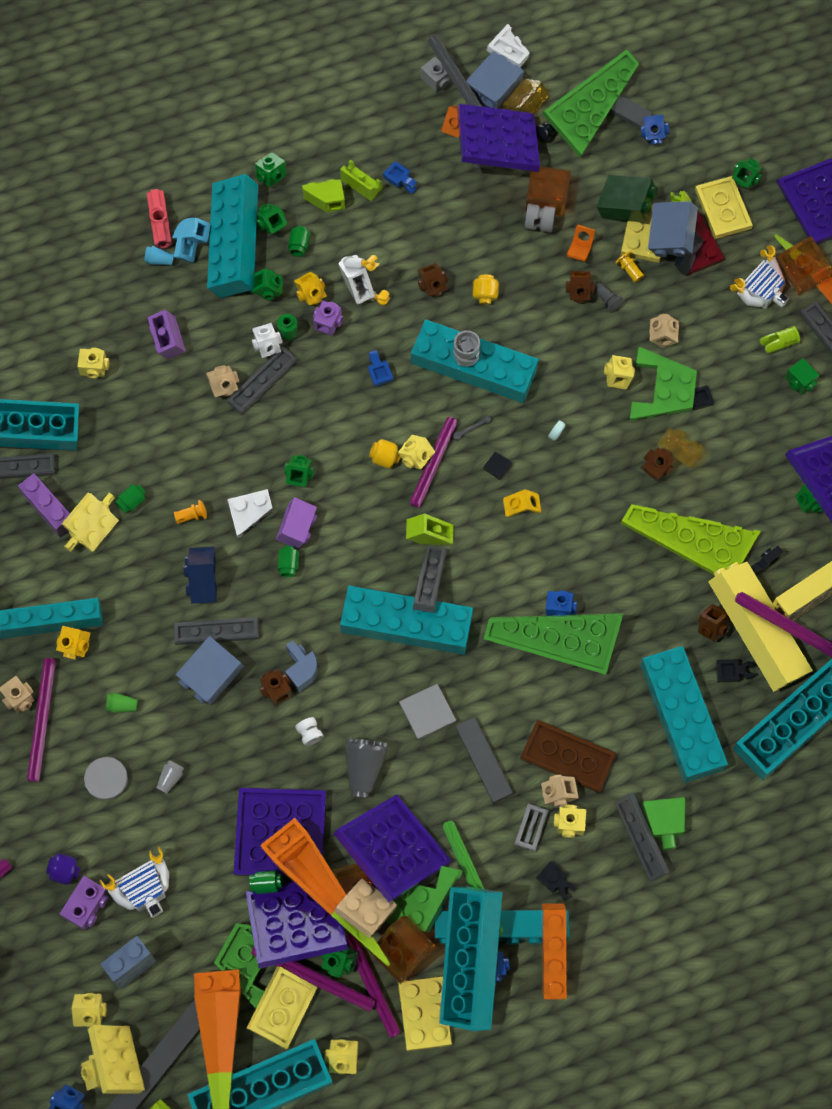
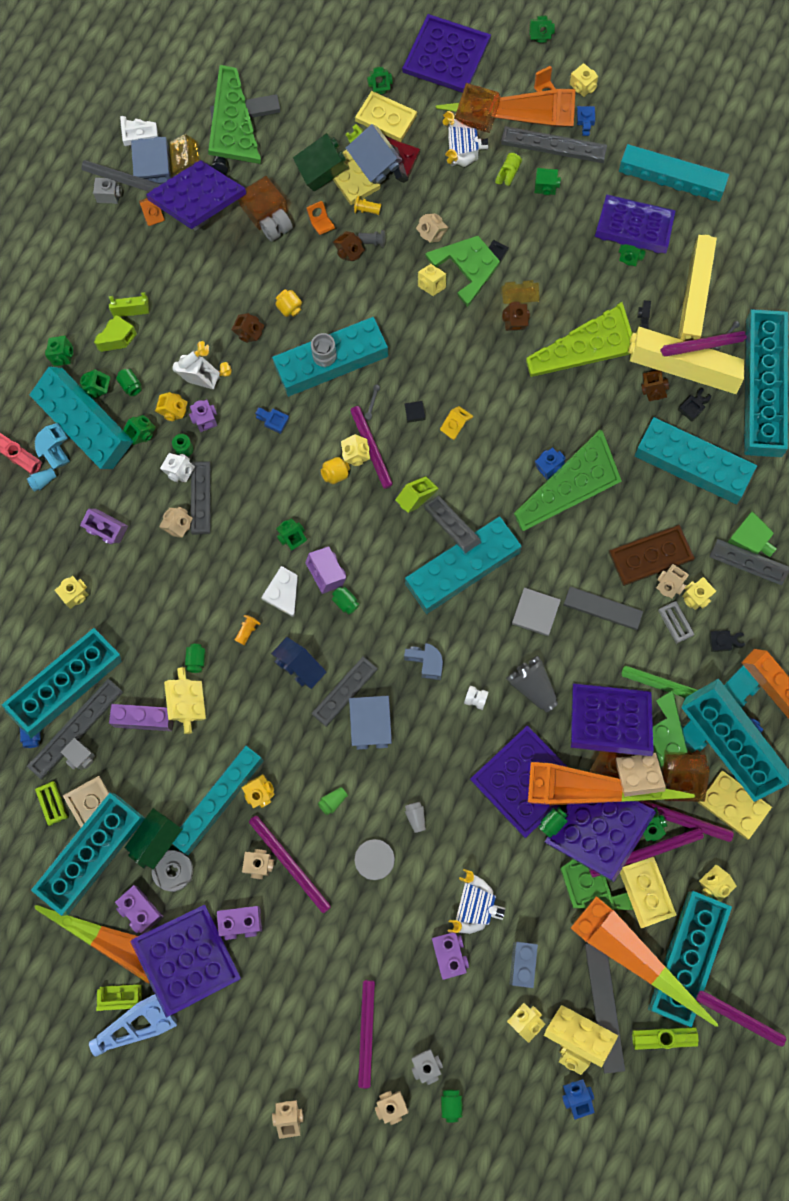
camera: 40 degrees left, 5 degrees up
dark purple head [46,853,80,885] -> none
reddish brown brick [259,669,292,706] -> none
blue plate [383,161,417,194] -> none
light aqua tile [548,420,566,441] -> none
blue brick [641,114,669,145] -> none

